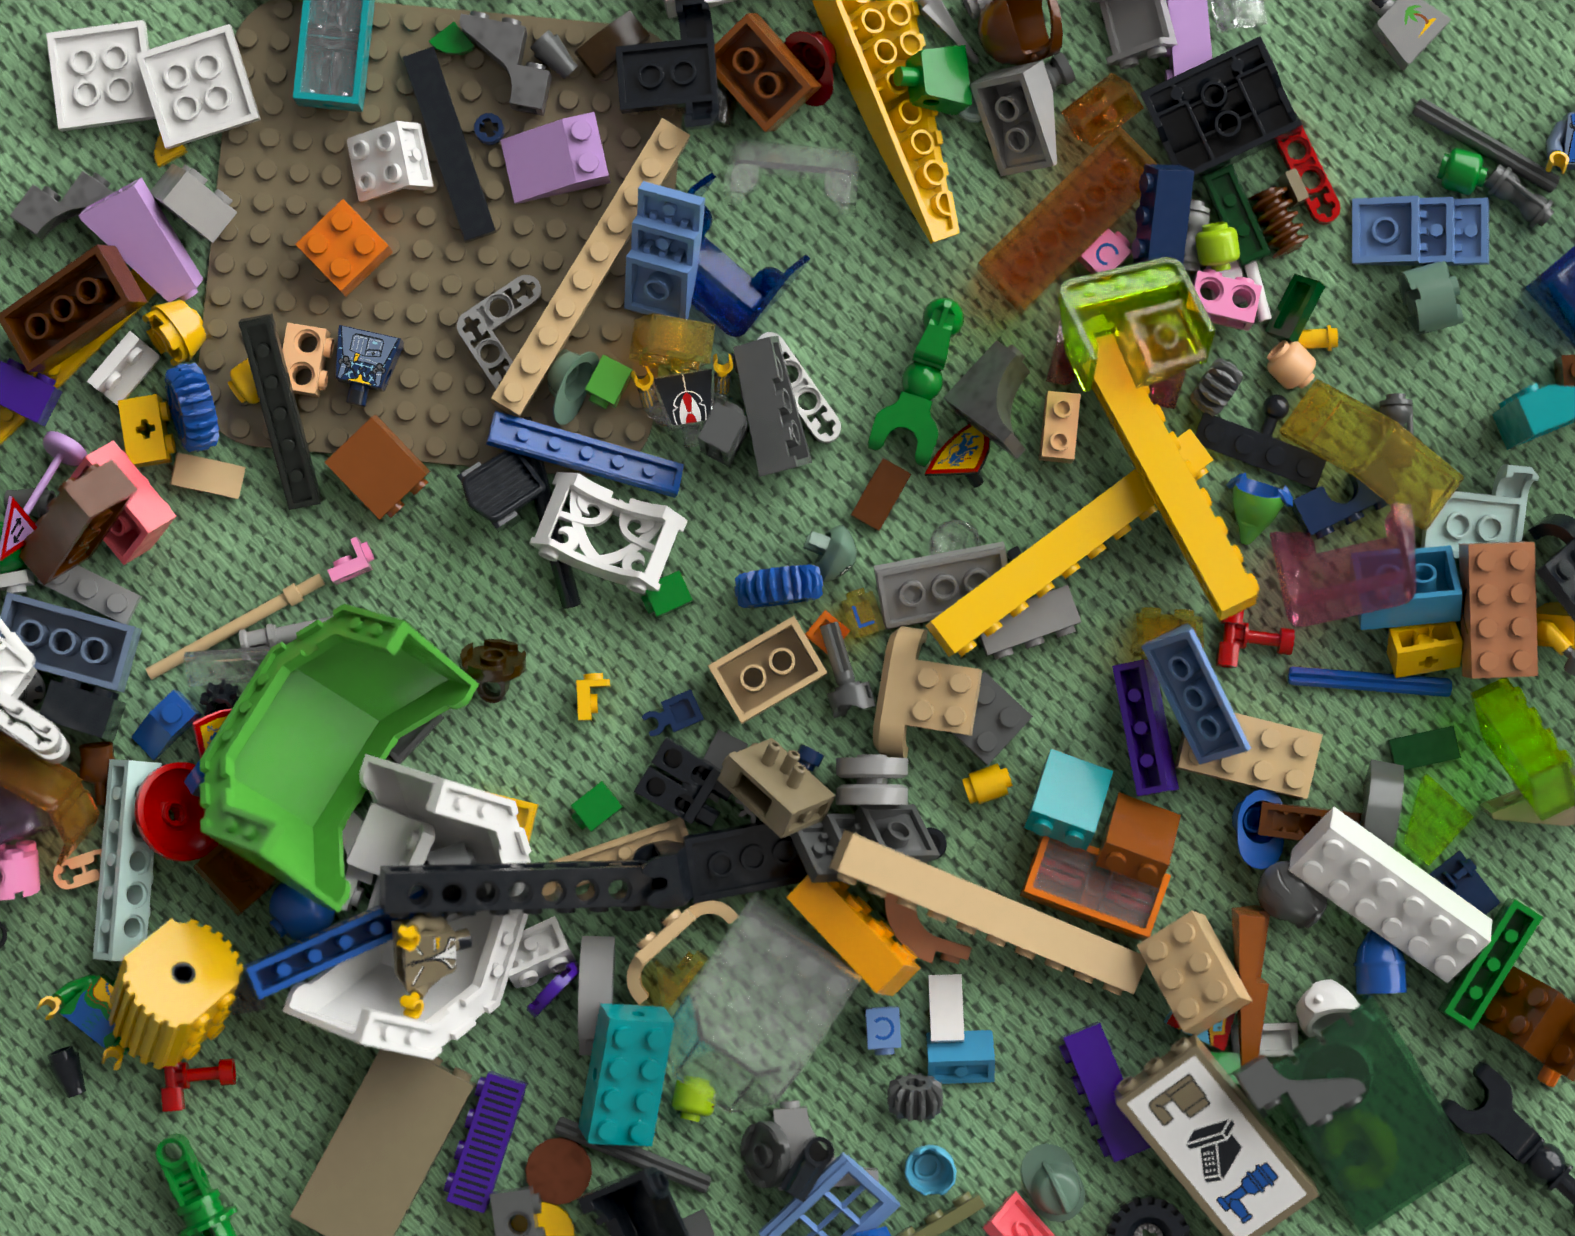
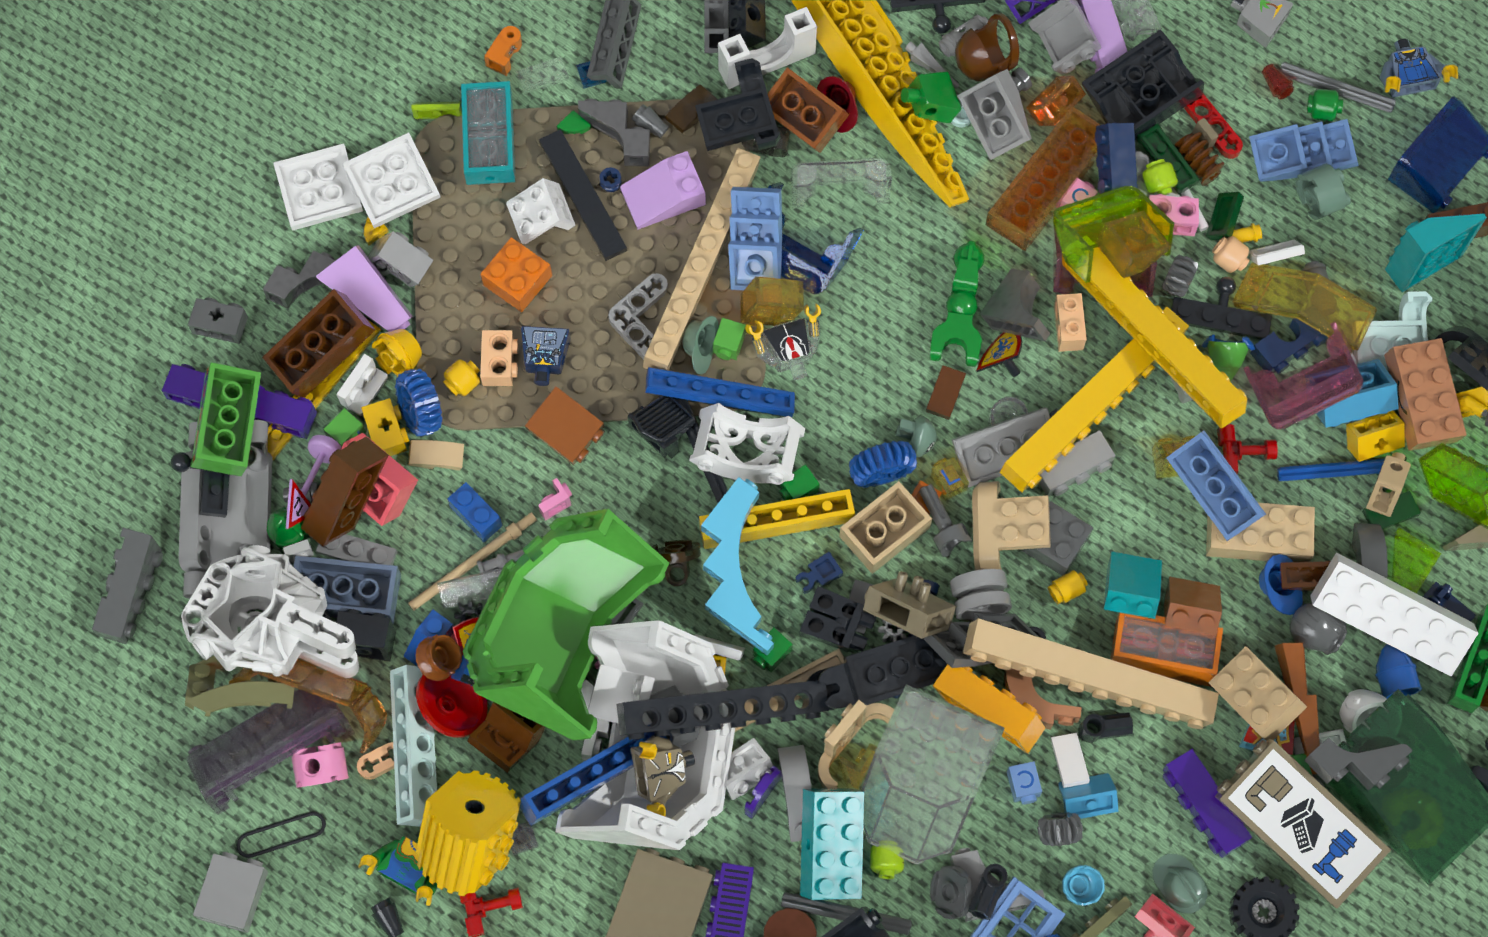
camera: 10 degrees left, 15 degrees down
reddish brown piece [78,742,116,805] -> none
pearl dark grey tile [238,313,322,510] -> none
blue brick [269,882,336,941] -> none
yellow bracket [576,673,611,721] -> none
dark grey brick [698,401,748,467] -> none
dark grey wedge [732,336,812,477] -> none
white beam [757,332,841,443] -> none
dark purple brick [1112,659,1179,797] -> none
dark grey piece [1483,164,1555,228] -> none
none -> bright green brick [323,408,366,447]
none -> dark orange piece [416,635,462,681]
none -> blue brick [447,482,503,542]
none -> white tile [694,634,745,660]
none -> yellow brick [699,489,855,549]
none -> medium azure arch [701,477,774,655]
none -> black piece [1078,712,1133,743]
none -> white tile [1249,239,1305,265]
none -> clear red cone [1262,64,1294,100]
none -> tan torso [1366,452,1411,517]

